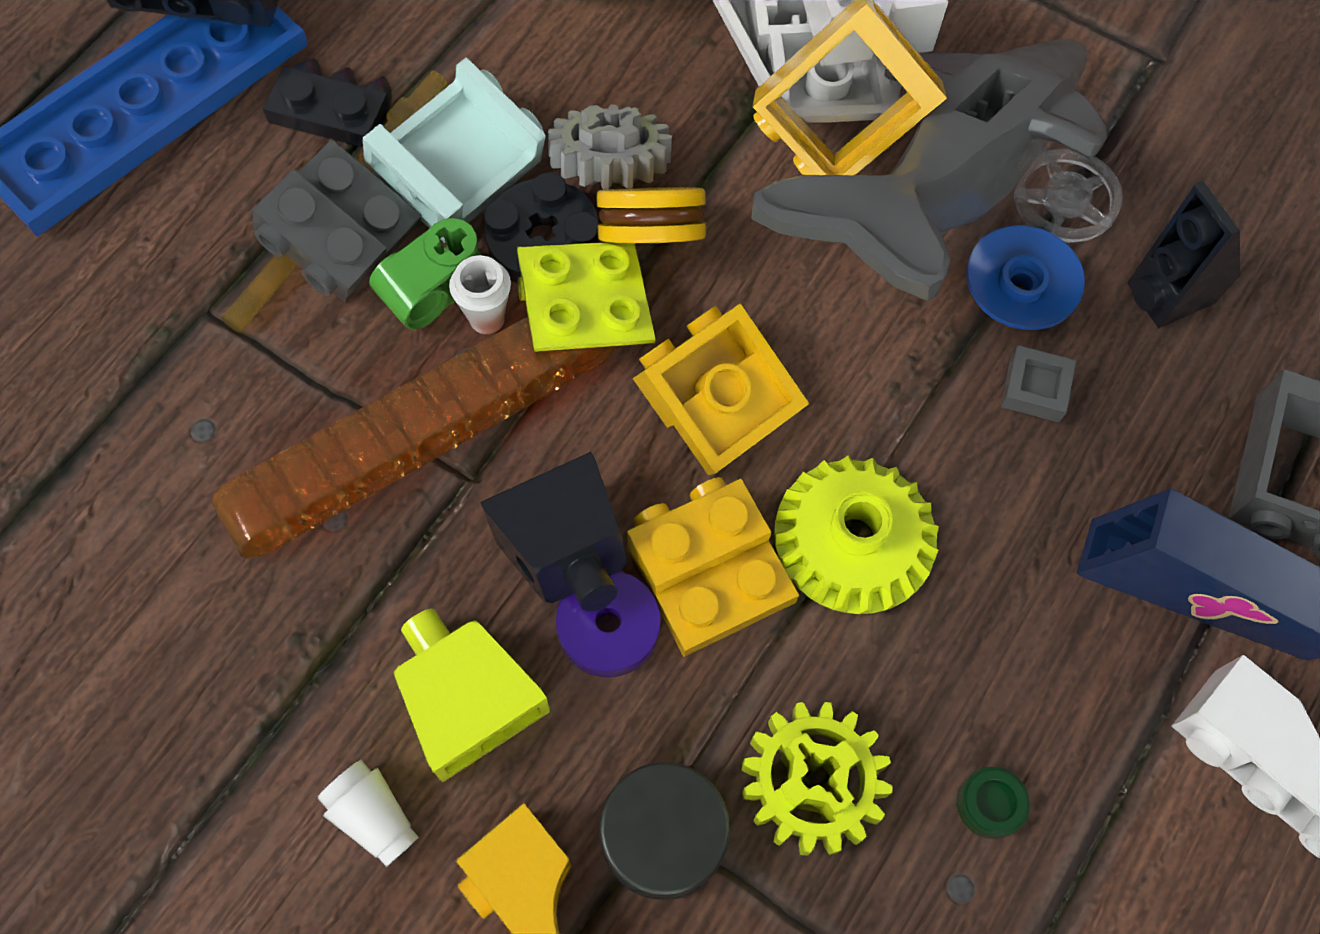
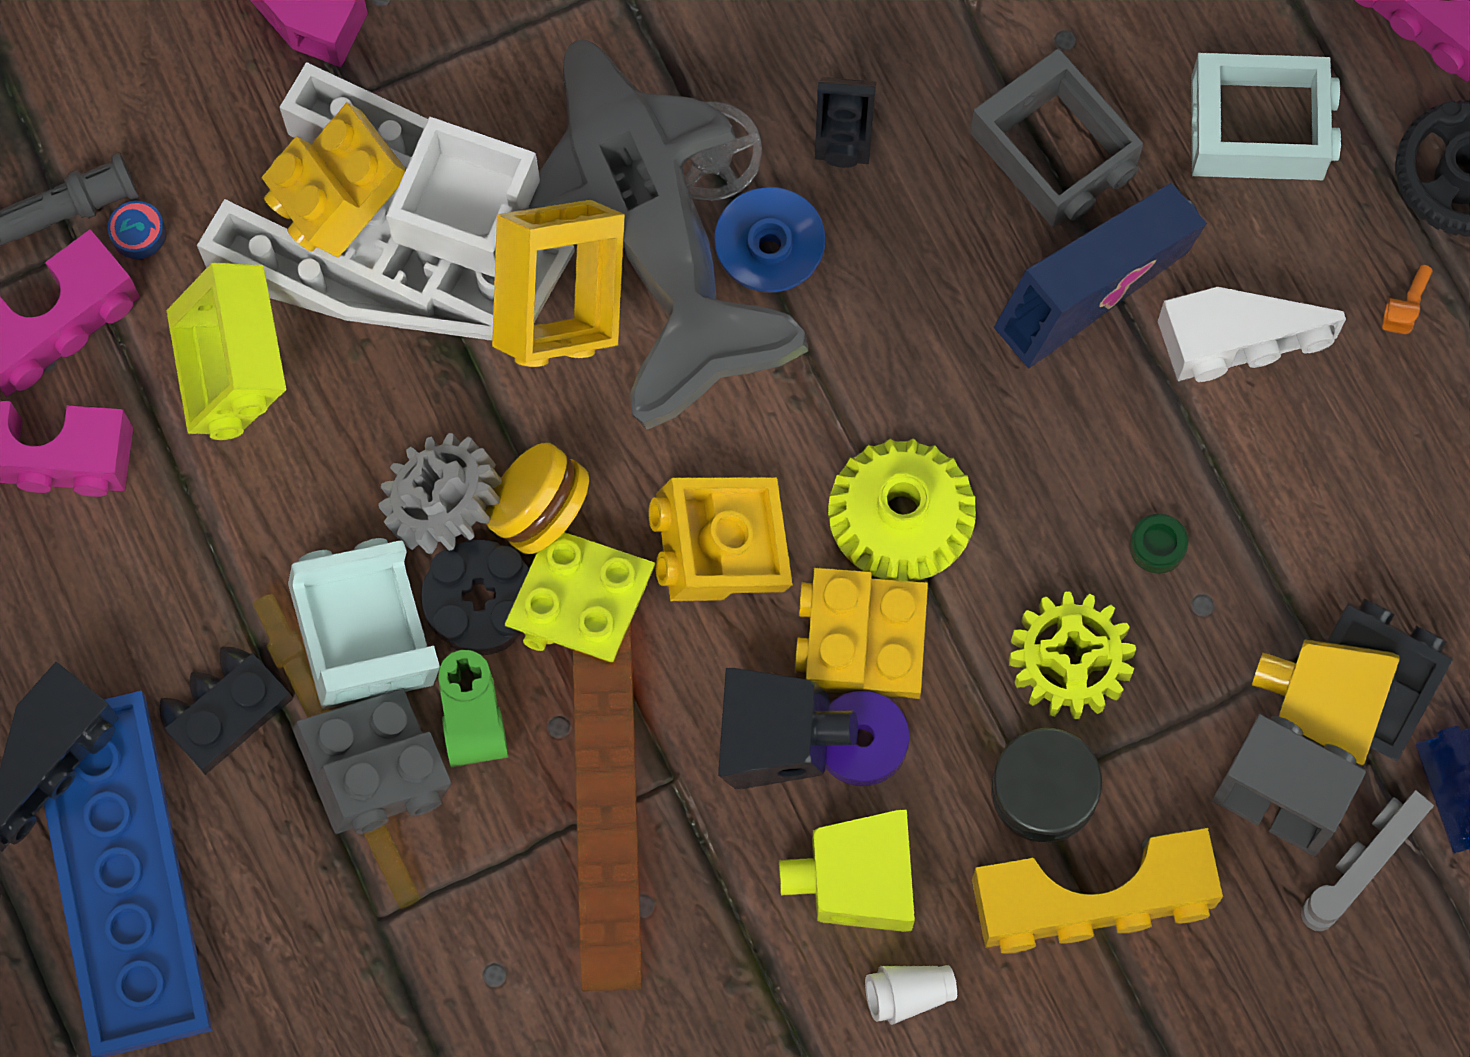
camera: 55 degrees left, 5 degrees up
white cone [450,255,511,334] -> none
dark grey plate [1000,345,1076,423] -> none

